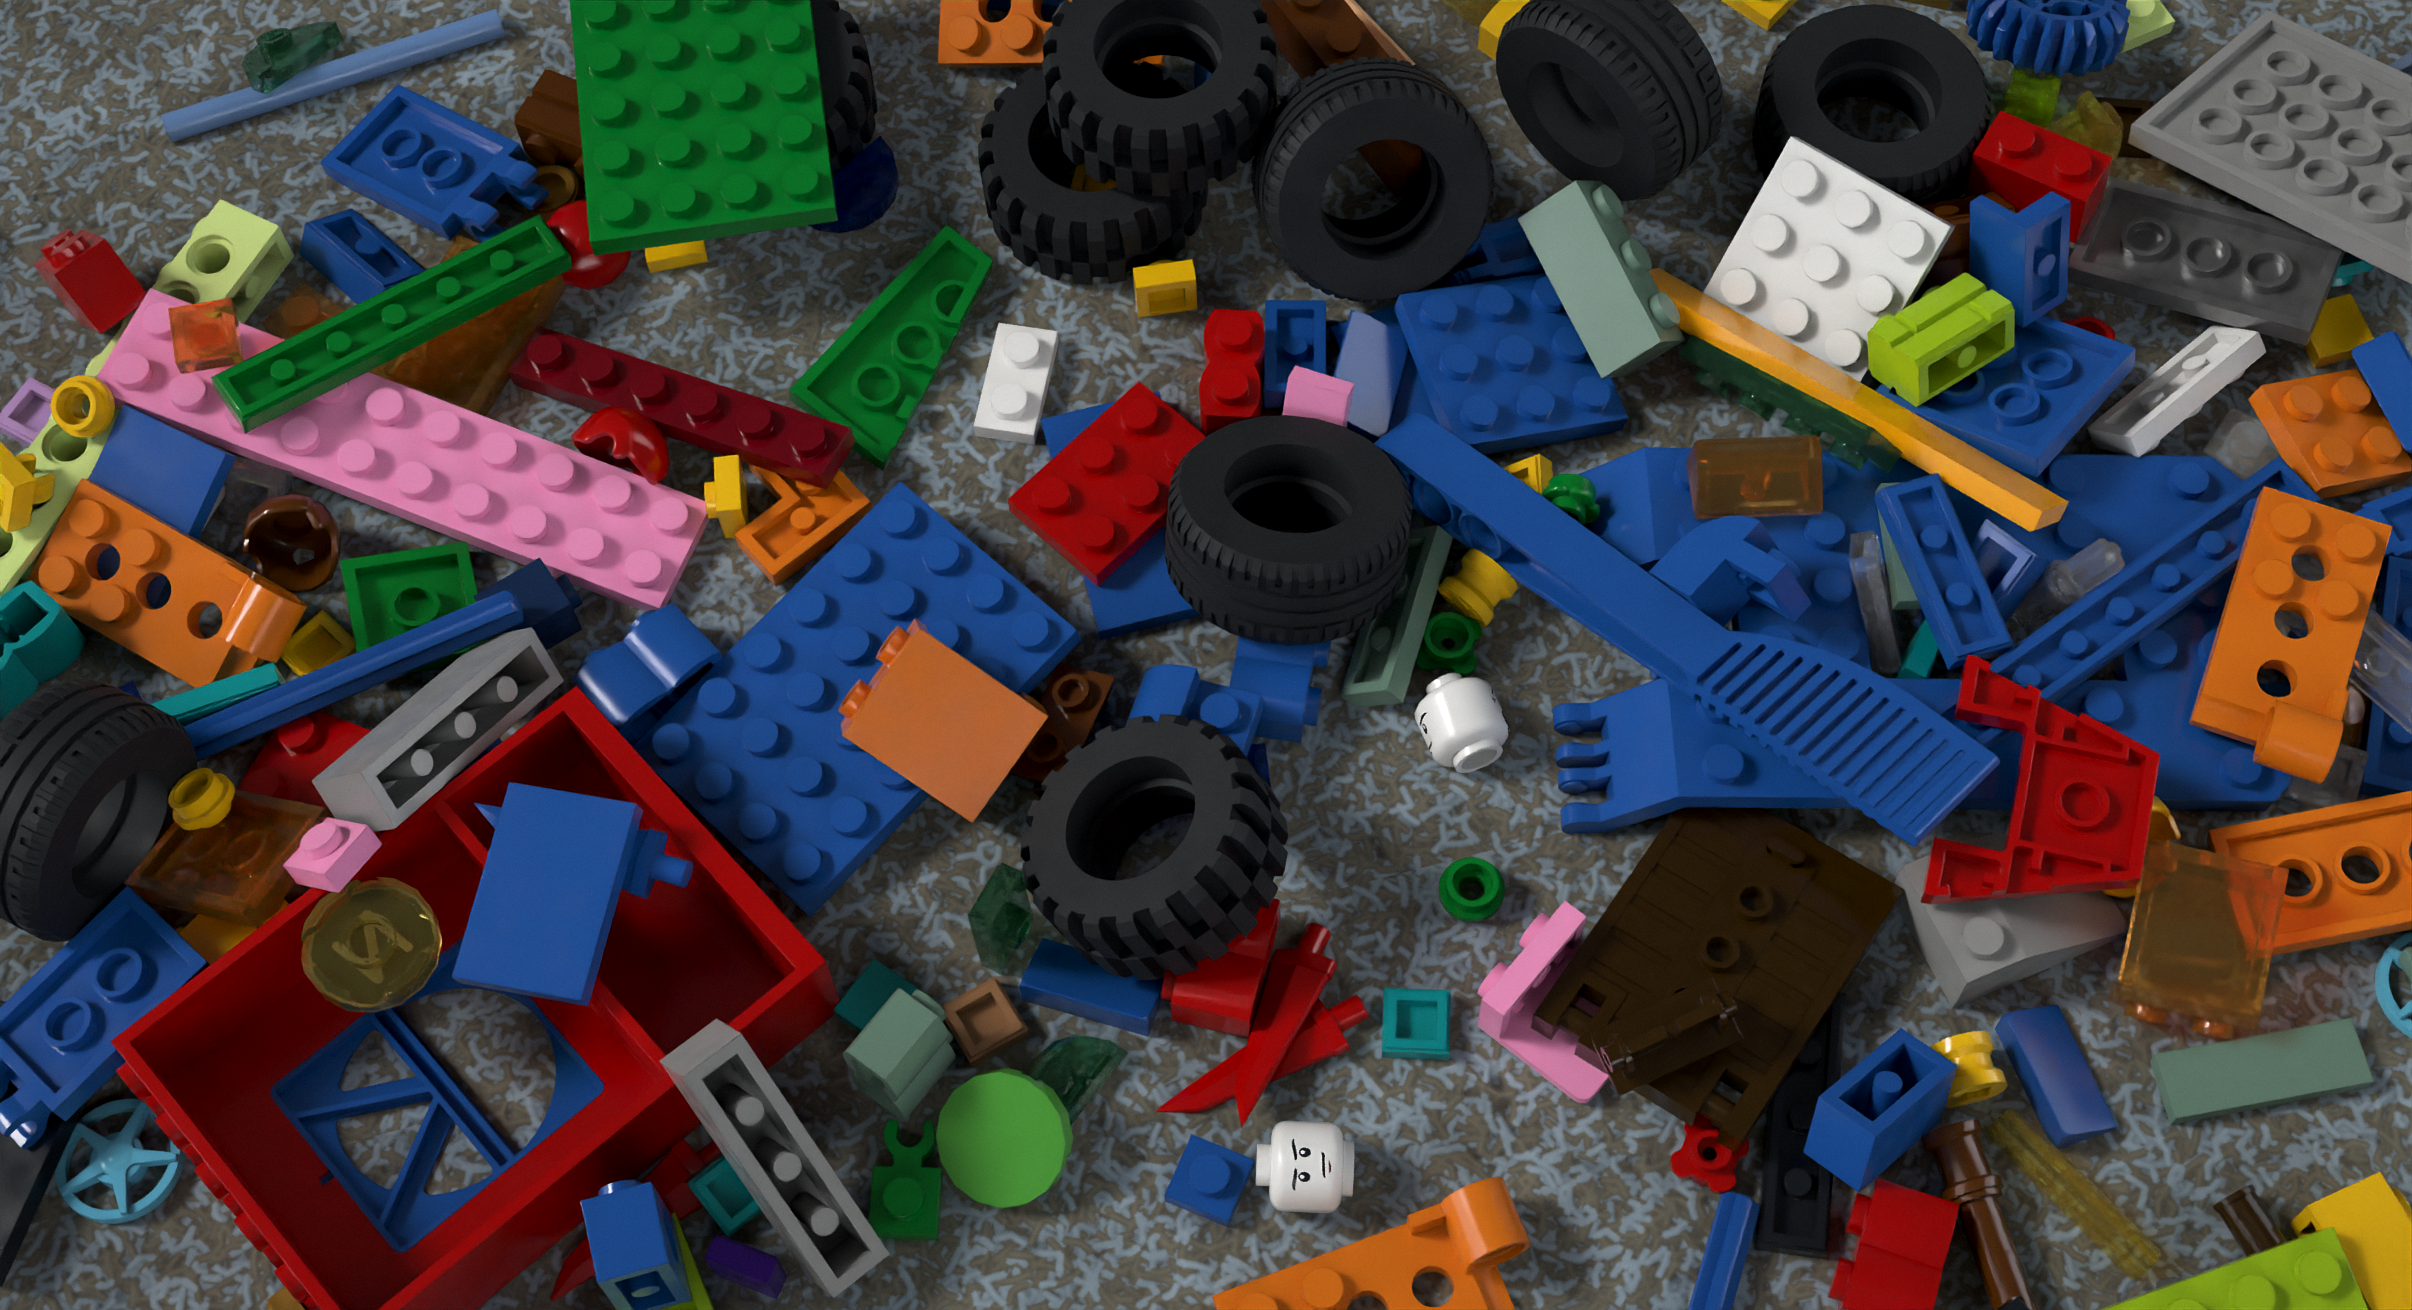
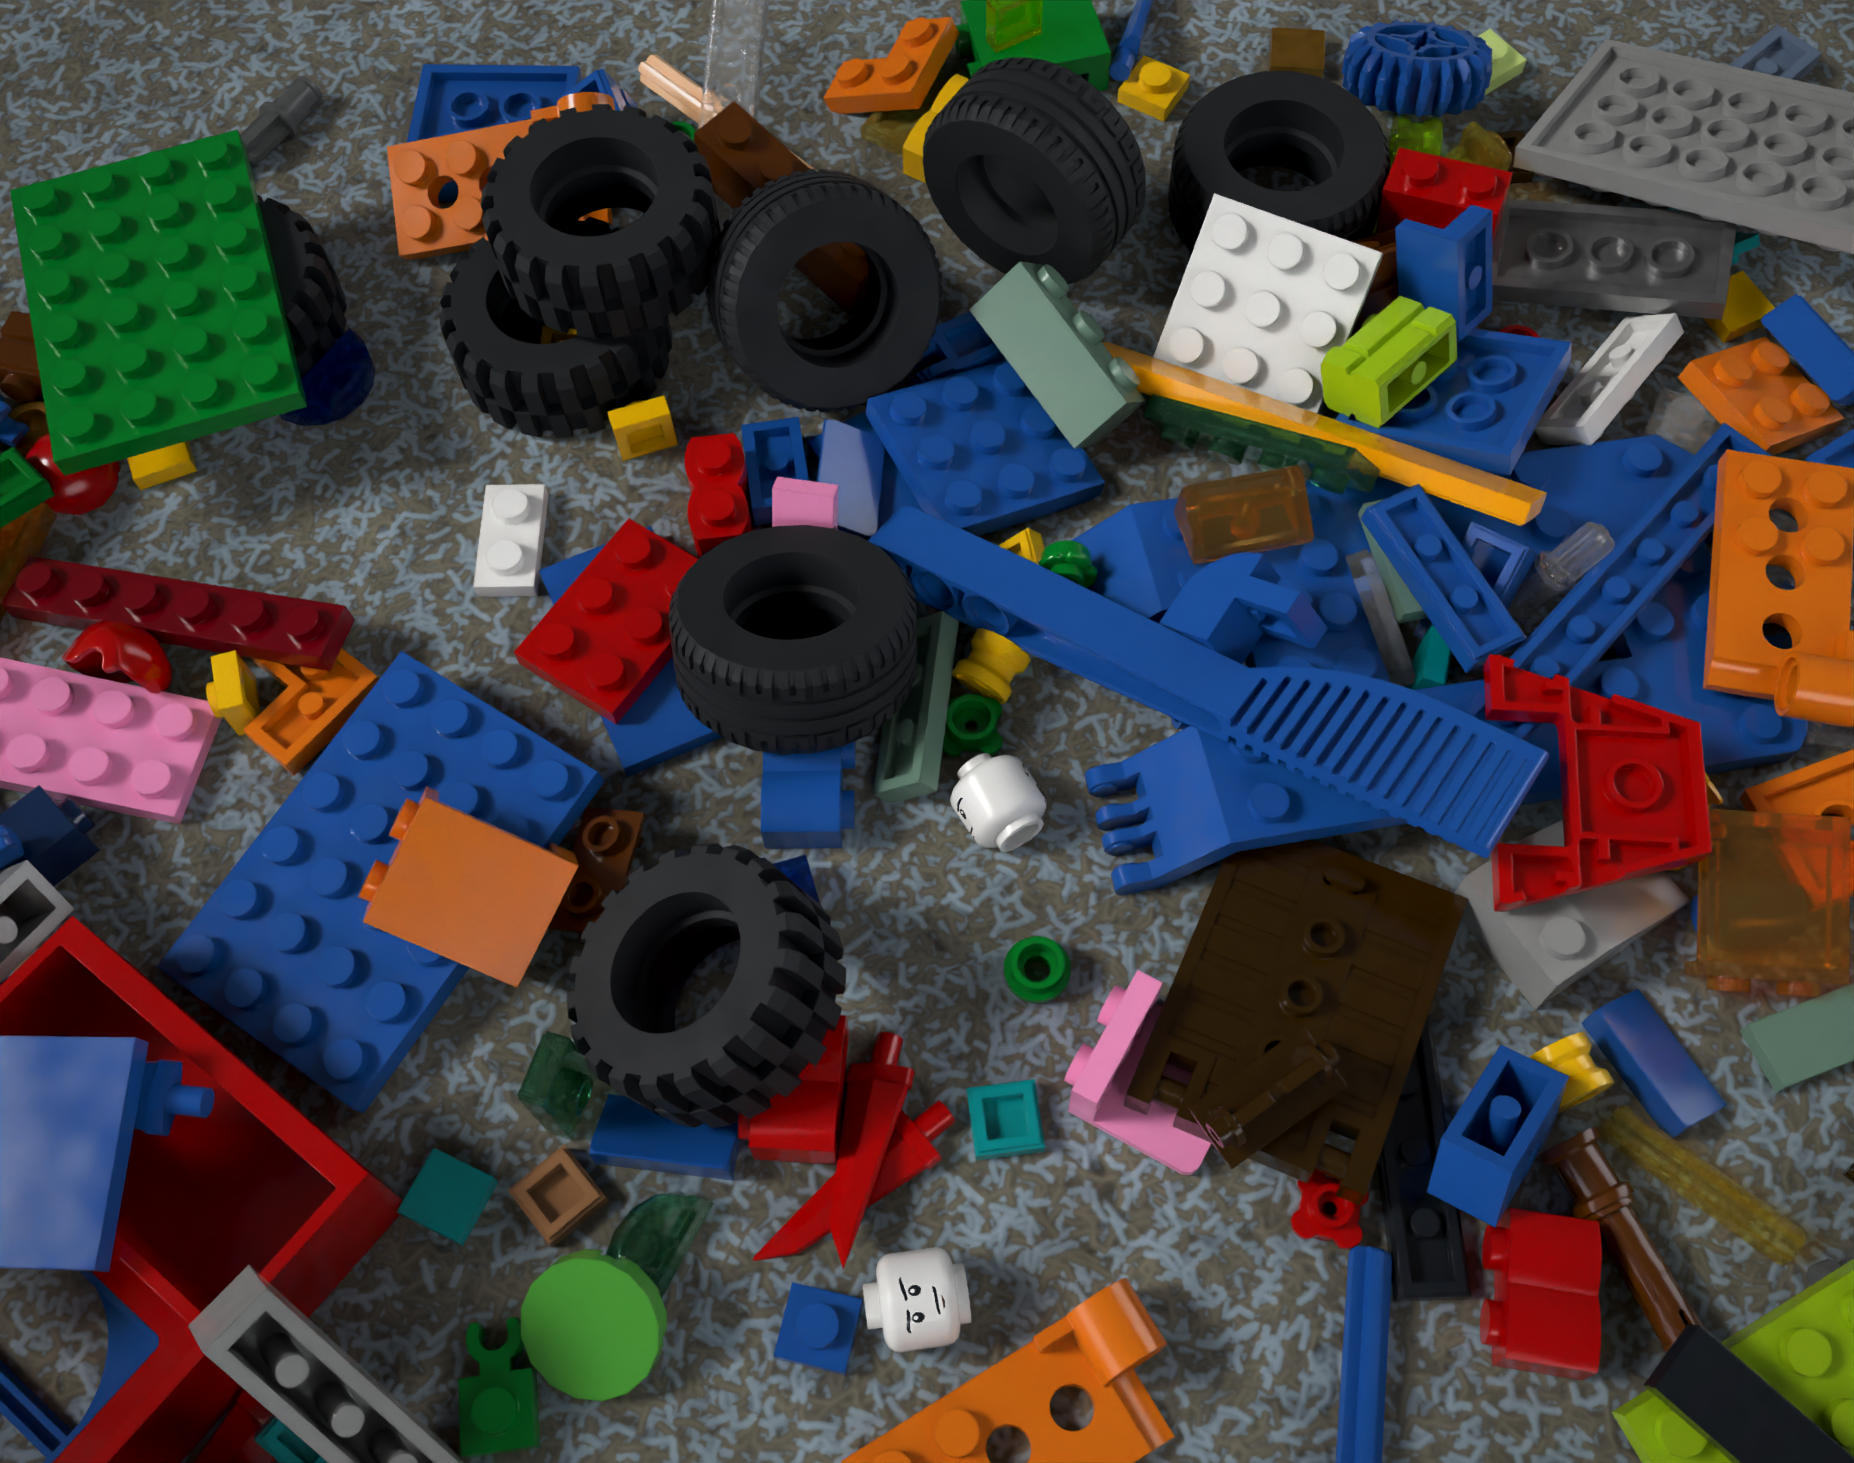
camera: 10 degrees left, 0 degrees up
blue brick [572,603,722,747] -> none
green wing [789,225,993,471] -> none
sand green brick [843,988,956,1122] -> none
blue brick [1125,664,1265,757] -> none

